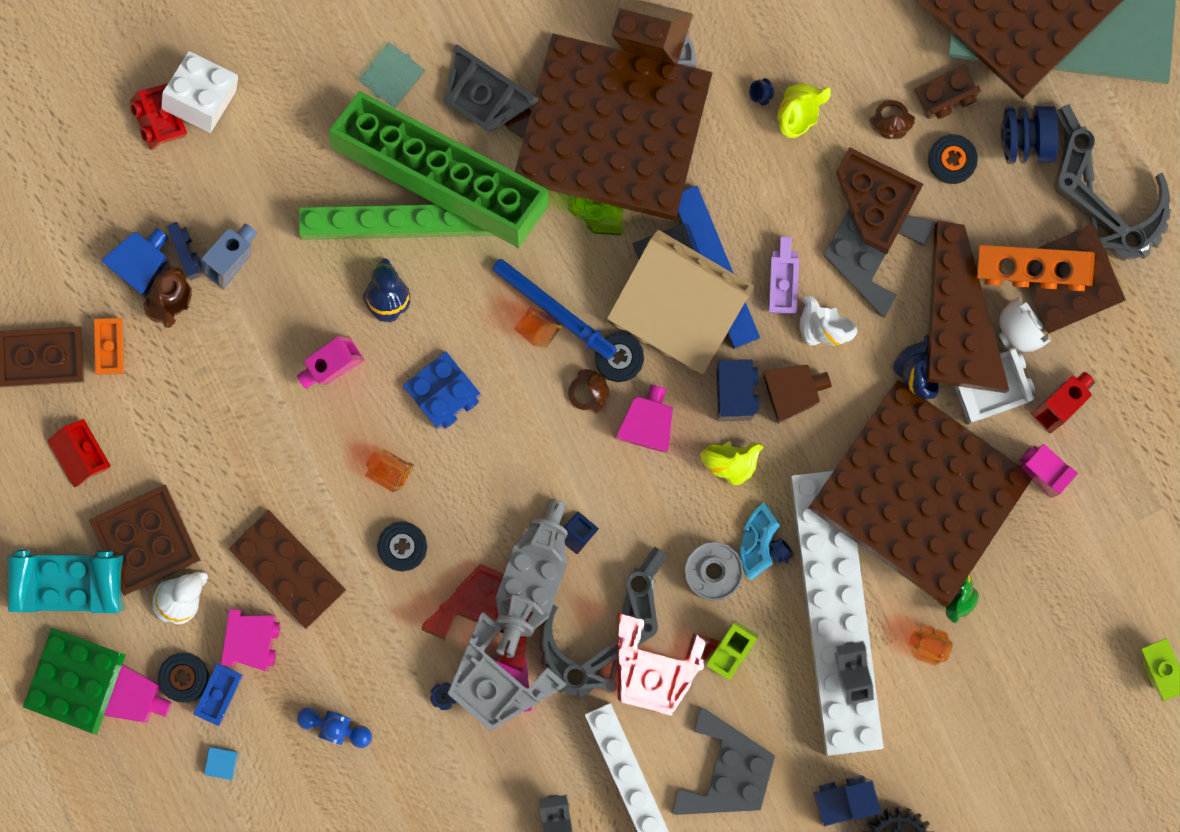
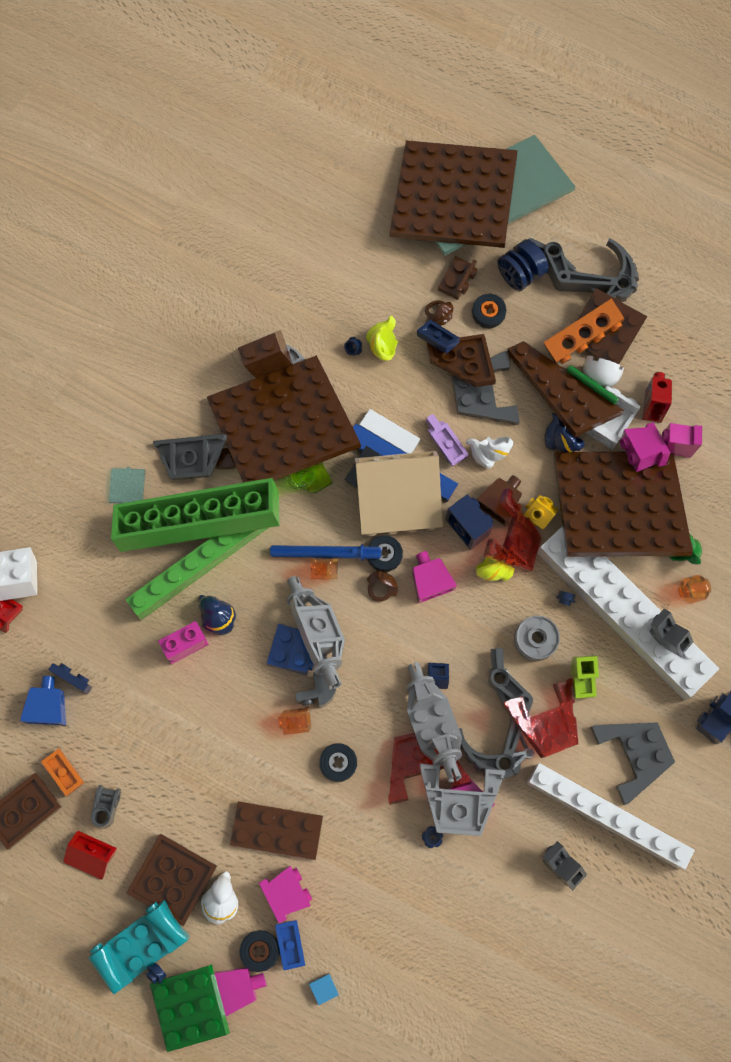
camera: 40 degrees left, 10 degrees down
reddish brown hair [143,267,192,328] -> none
sand blue torso [201,223,257,290] -> none
dark pink torso [297,336,365,389] -> none
blue piece [297,707,372,748] -> none
medium azure tile [740,502,781,580] -> none
none -> dark grey piece [91,785,121,829]
none -> dark blue plate [146,963,166,984]
none -> dark pink hips [158,621,209,664]
none -> light grey plate [286,576,345,690]
none -> dark grey brick [295,672,336,708]
none -> white tile [359,409,420,453]
none -> dark blue plate [417,320,459,354]
none -> clear red wing [484,488,541,572]
none -> yellow brick [524,495,559,530]
none -> green bar [566,365,619,405]
none -> dark pink hips [620,422,670,472]

